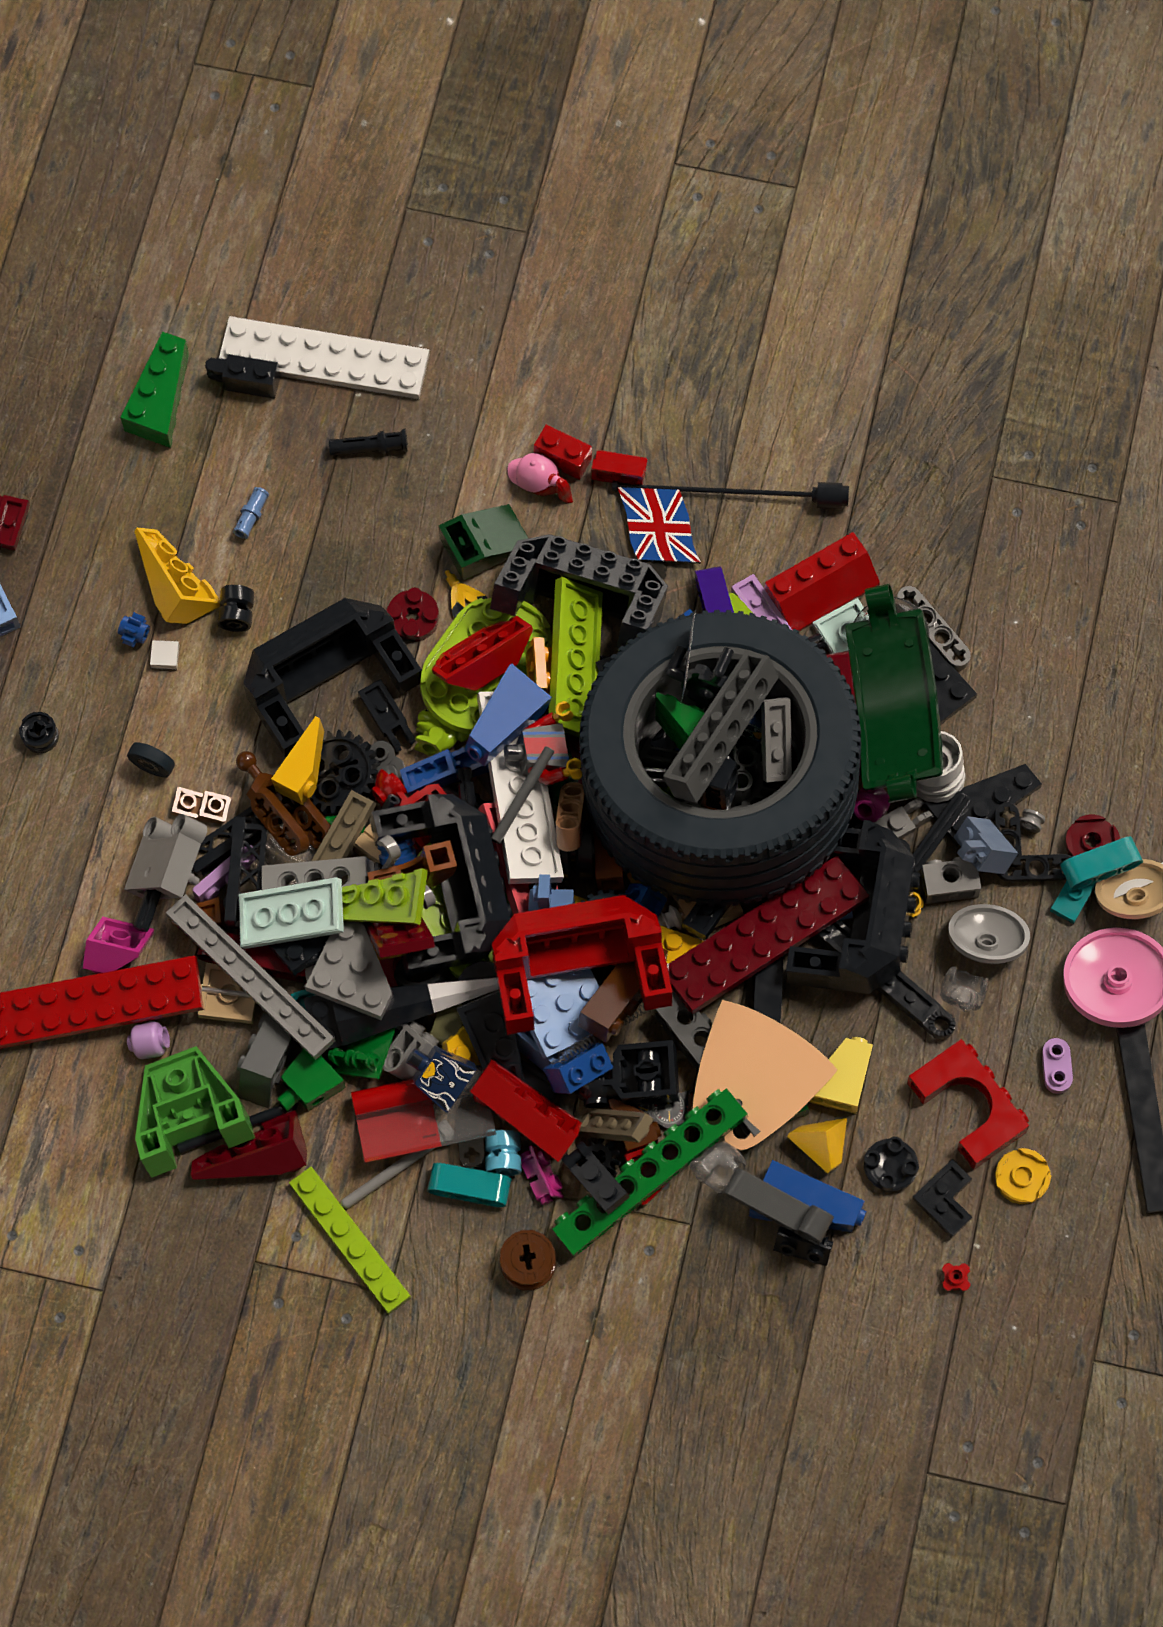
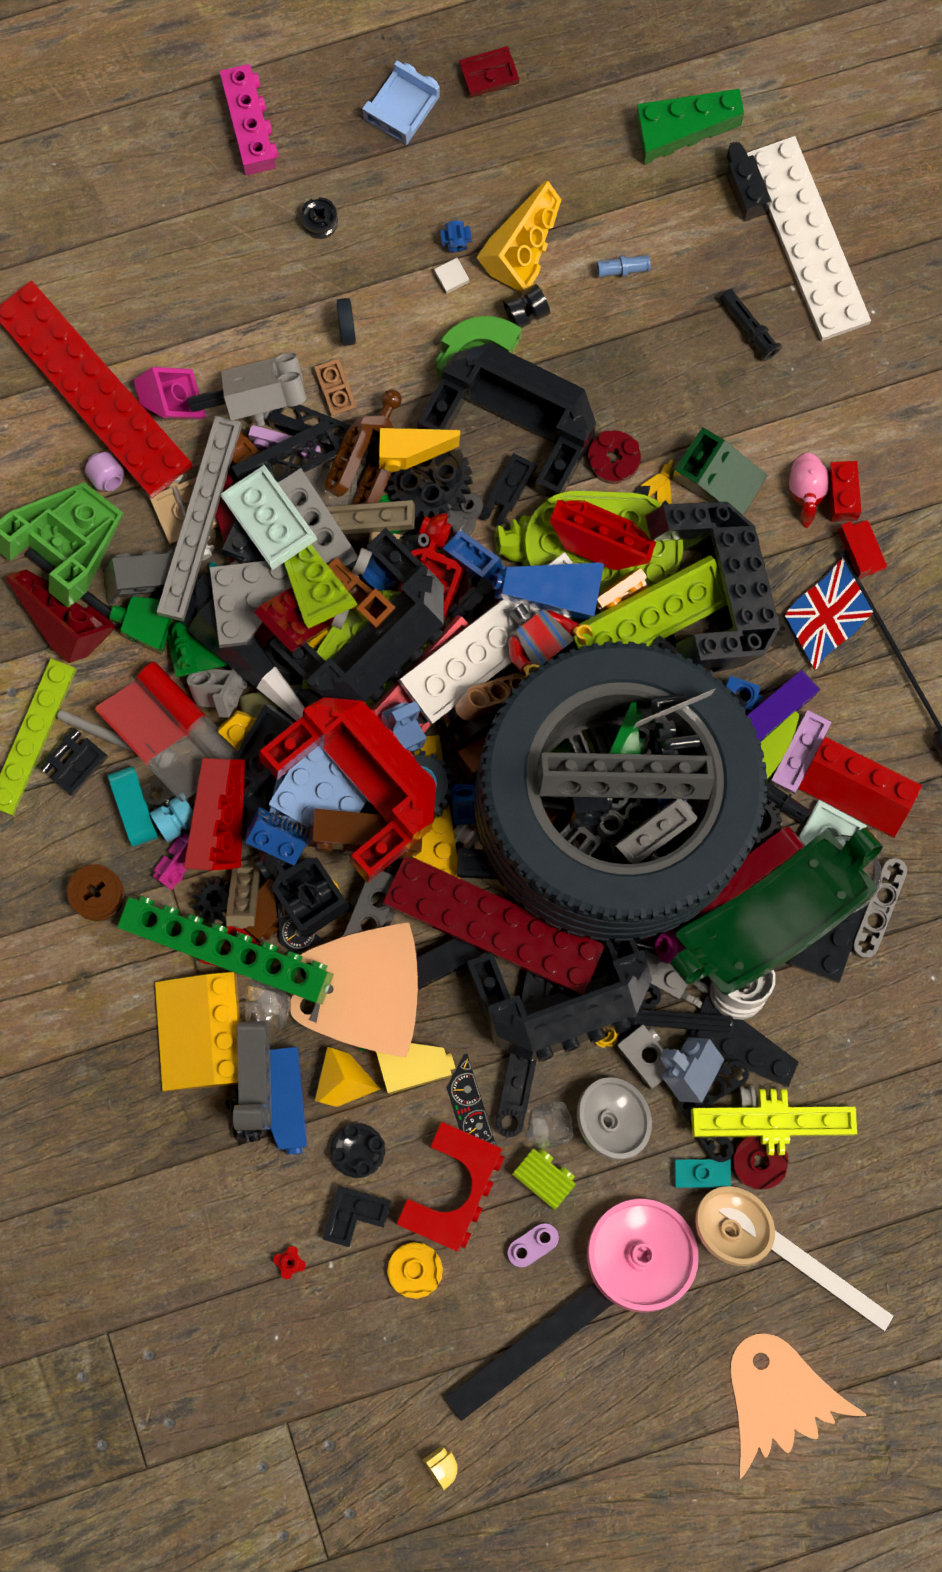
camera: 60 degrees right, 10 degrees up
dark blue torso [406,1046,477,1113] -> none
dark grey bar [491,746,554,844] -> none
black plate [561,1141,630,1215] -> none
teal beam [1060,836,1143,890] -> none
none -> black plate [38,727,108,797]
none -> yellow slope [155,972,240,1092]
none -> bright green arch [435,316,522,379]
none -> black sticker [447,1054,496,1145]
none -> lime brick [512,1148,576,1211]
none -> neon yellow hinge [691,1089,857,1155]

